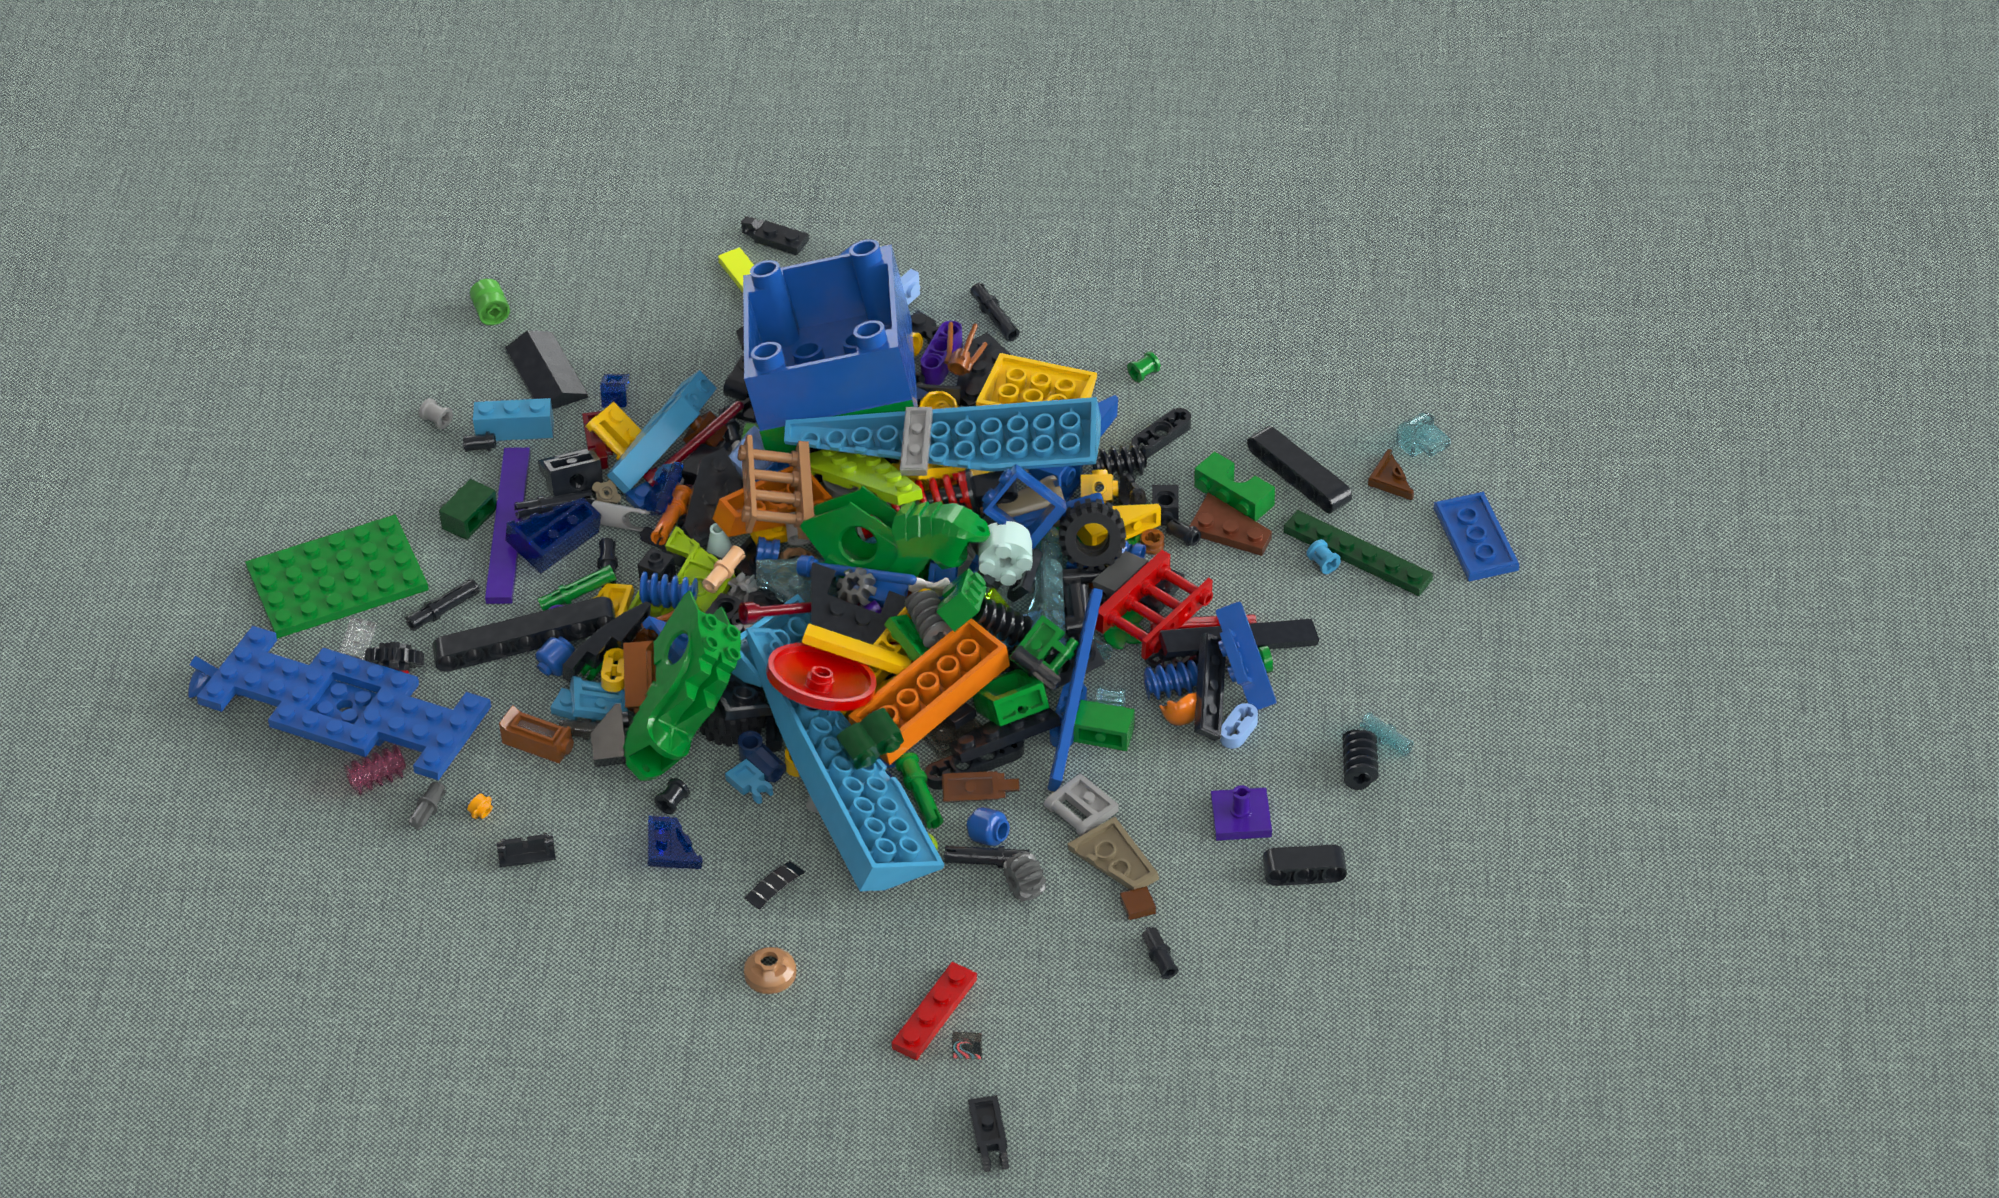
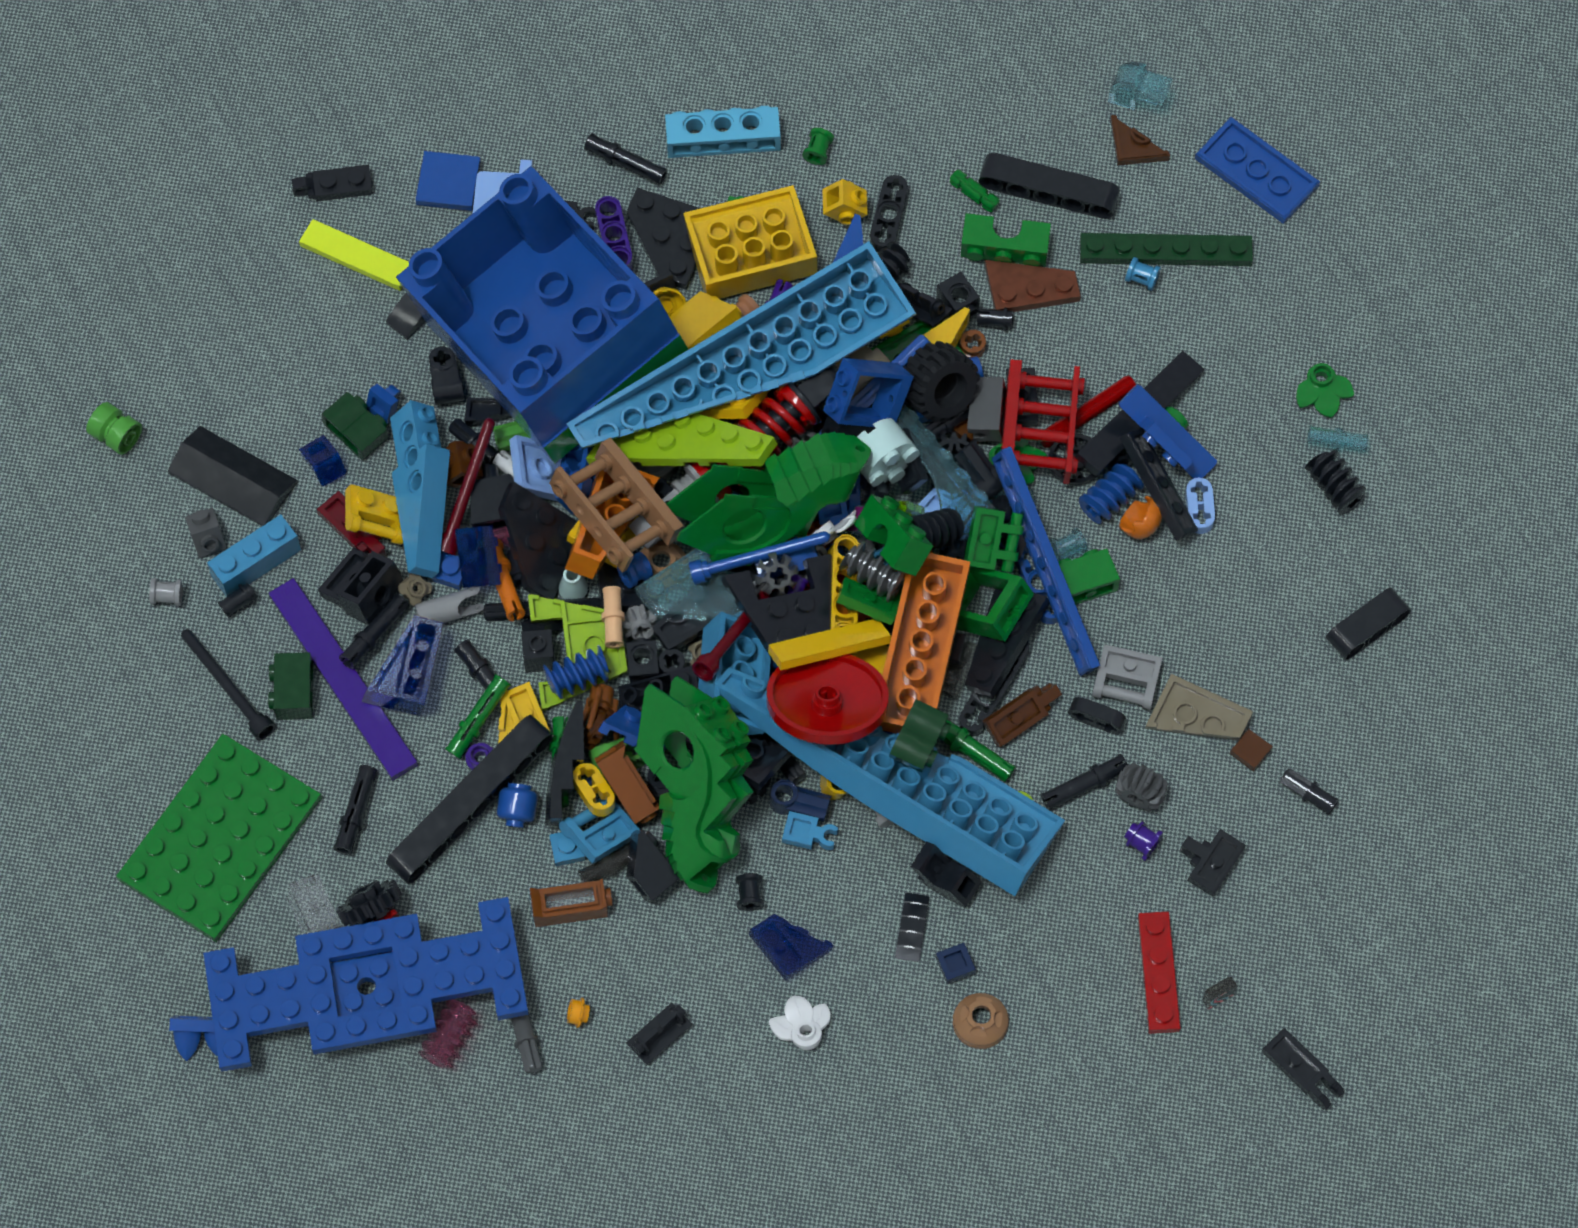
camera: 35 degrees left, 20 degrees up
light grey tile [900,407,933,476] -> none
dark orange plant [944,322,988,375] -> none
blue head [966,807,1010,847] -> none
black axle [1010,645,1062,691] -> none
dark purple tile [1211,785,1272,841] -> none
none -> black piece [181,629,276,741]
none -> dark grey bracket [185,507,226,558]
none -> dark green brick [321,392,388,460]
none -> blue tile [366,384,401,424]
none -> medium azure brick [665,106,781,158]
none -> white plate [769,995,831,1050]
none -> yellow brick [822,179,868,225]
none -> black brick [910,841,982,907]
none -> dark blue plate [935,942,976,984]
none -> green axle [950,169,1000,212]
none -> black beam [1068,697,1126,734]
none -> dark purple brick [1124,821,1163,861]
none -> black hinge [1180,829,1246,897]
none -> green plate [1296,363,1354,418]

